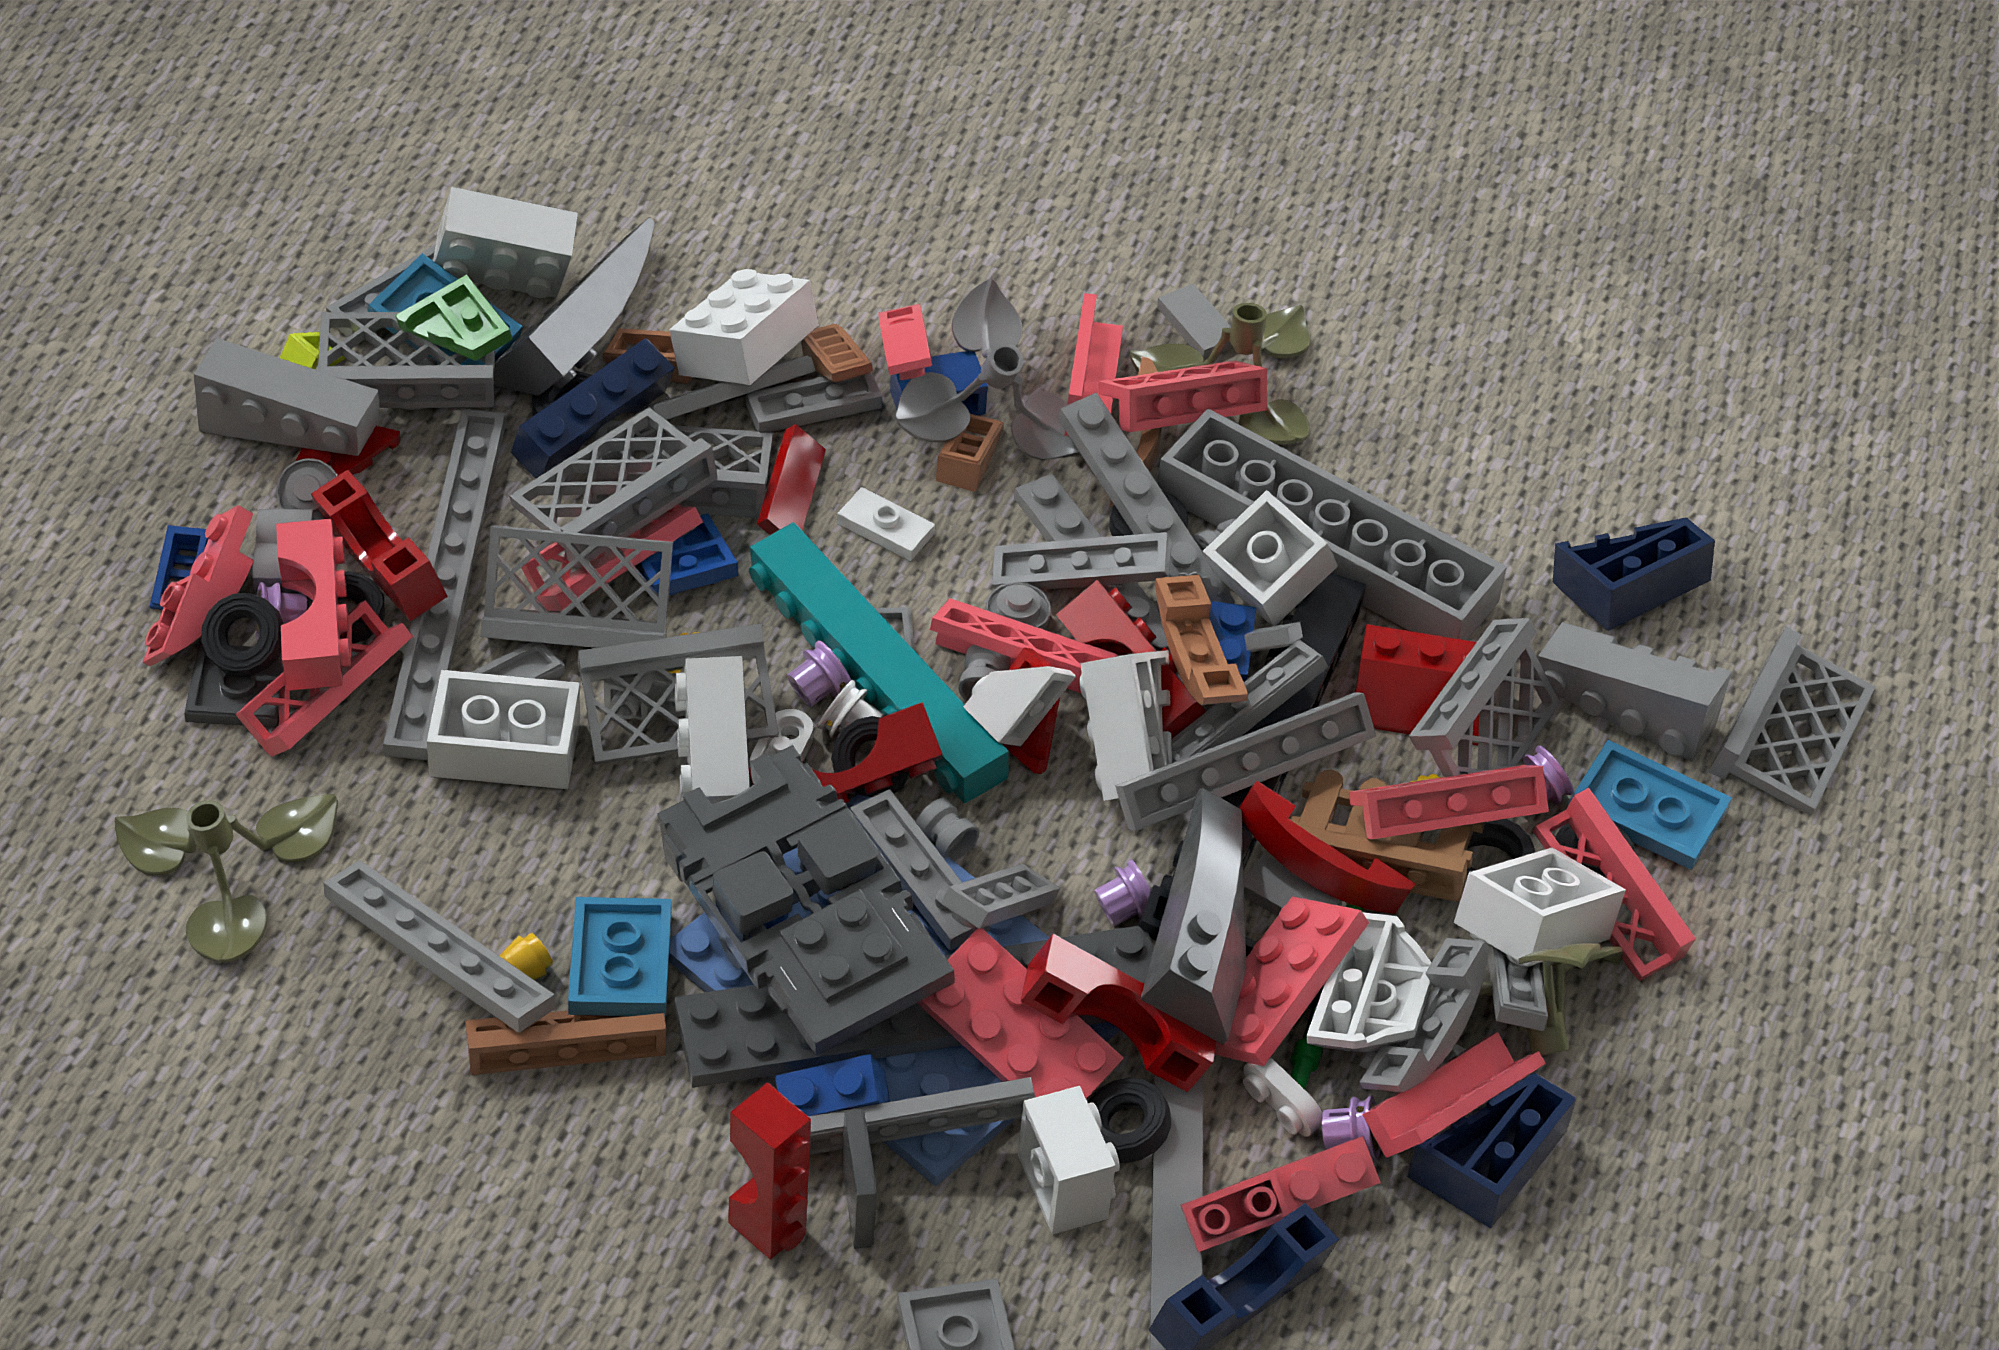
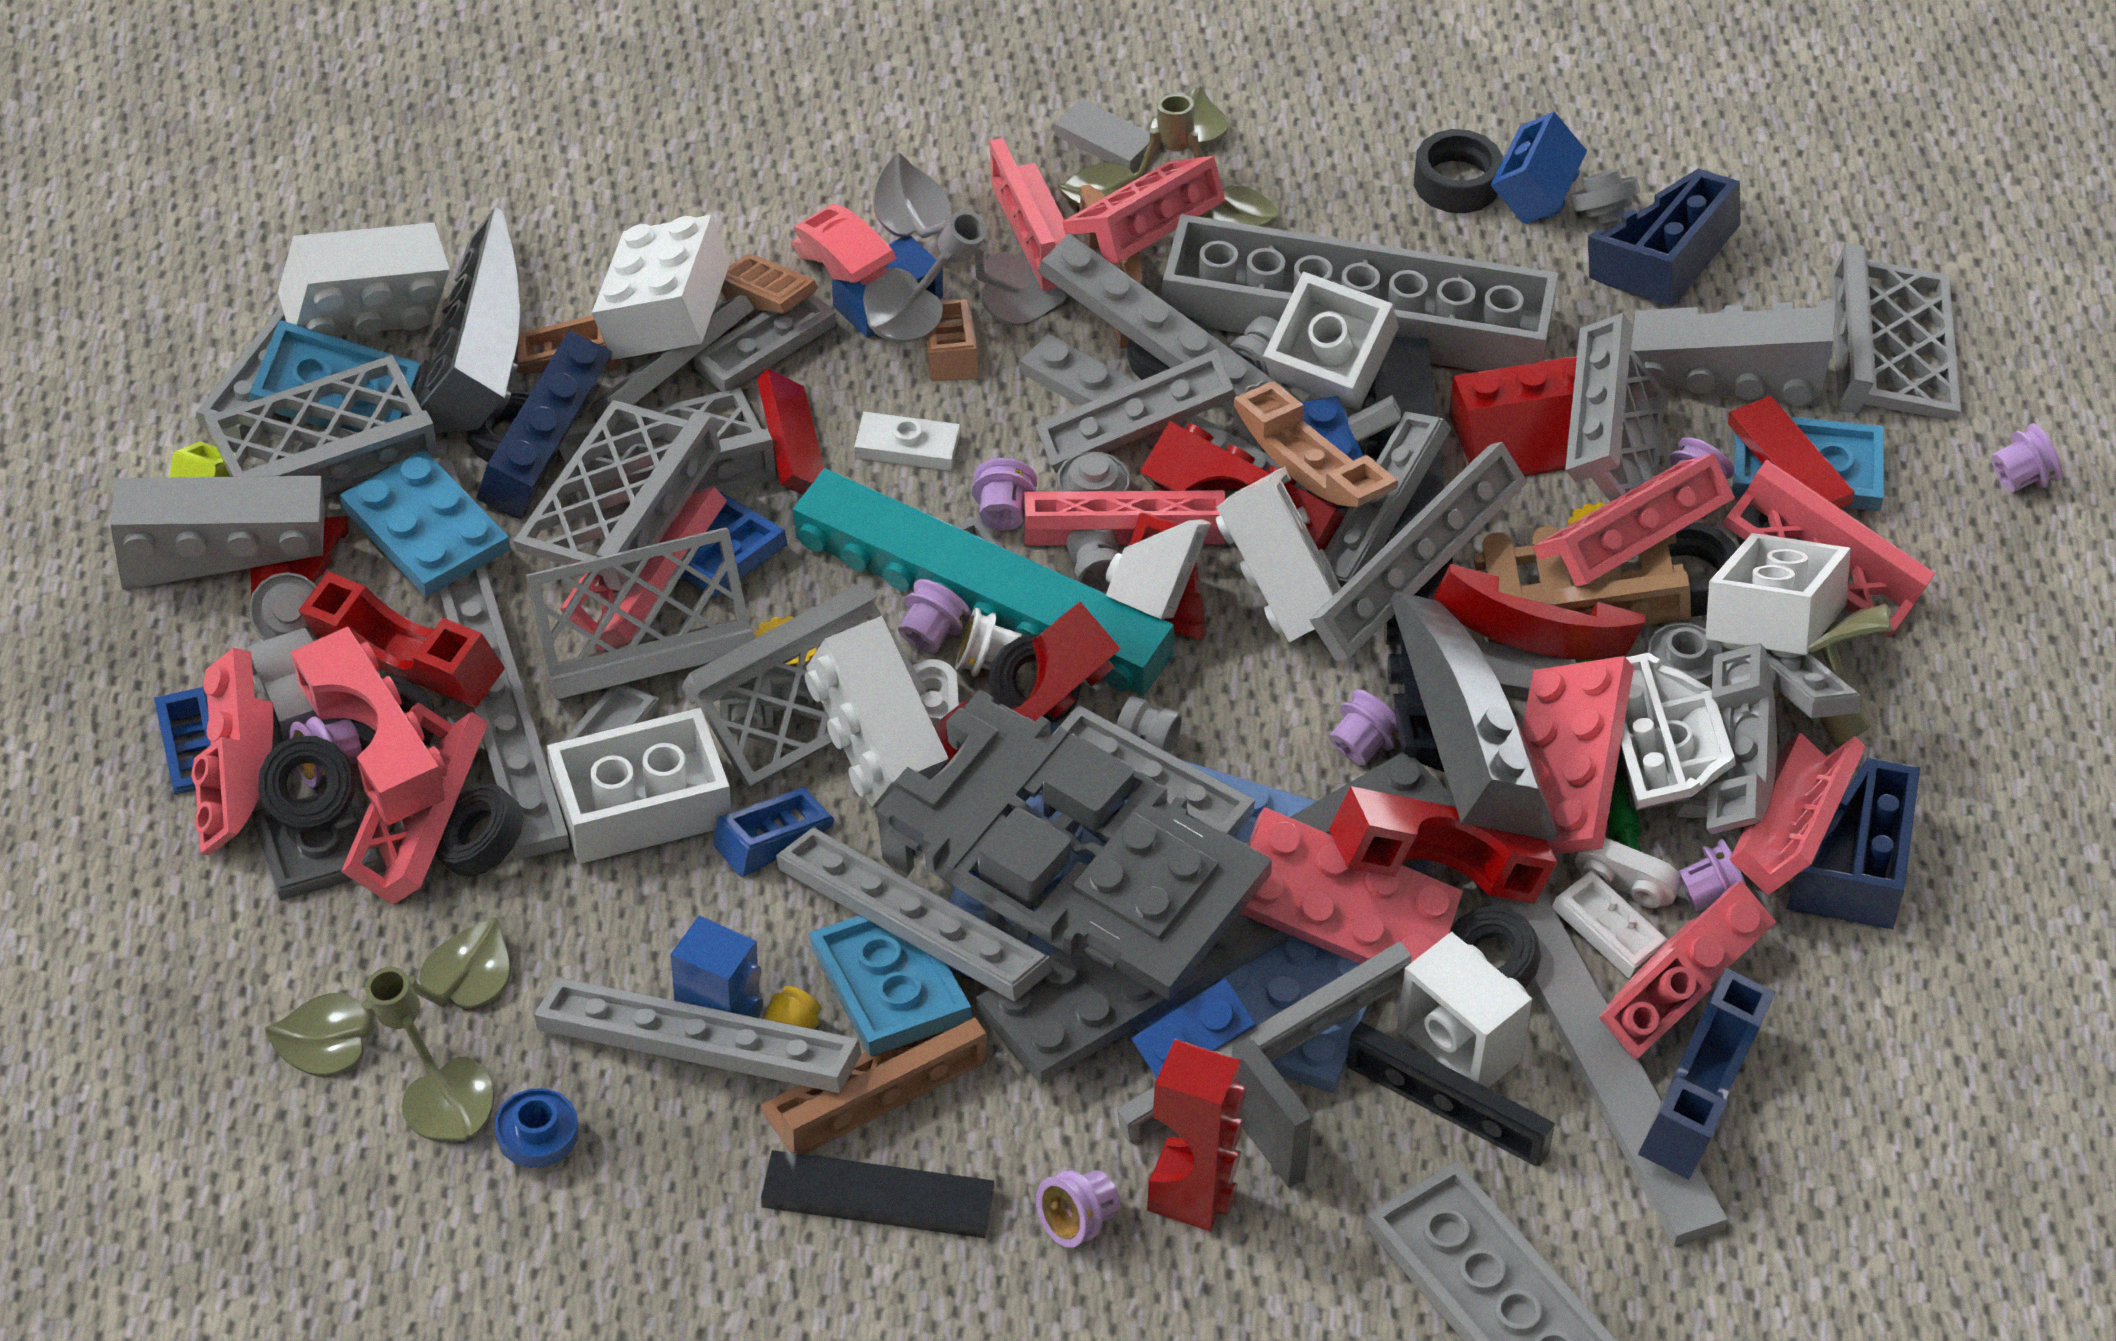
camera: 20 degrees left, 0 degrees up
bright green wing [395,275,513,361] -> none
light grey plate [940,863,1060,929] -> none
none -> dark azure plate [340,449,510,597]
none -> black tyre [435,783,524,877]
none -> blue plate [495,1088,578,1168]
none -> blue brick [670,915,763,1018]
none -> blue slope [713,787,834,877]
none -> black tile [761,1150,994,1238]
none -> light grey tile [776,827,1051,1002]
none -> lavender piece [972,458,1037,531]
none -> lavender piece [1036,1170,1120,1247]
none -> black tile [1347,1021,1555,1167]
none -> black tyre [1414,129,1503,214]
none -> blue brick [1491,111,1587,224]
none -> white plate [1552,870,1668,979]
none -> light grey plate [1570,169,1641,223]
none -> light grey plate [1647,623,1723,686]
none -> red tile [1728,395,1855,509]
none -> lavender piece [1991,423,2063,492]

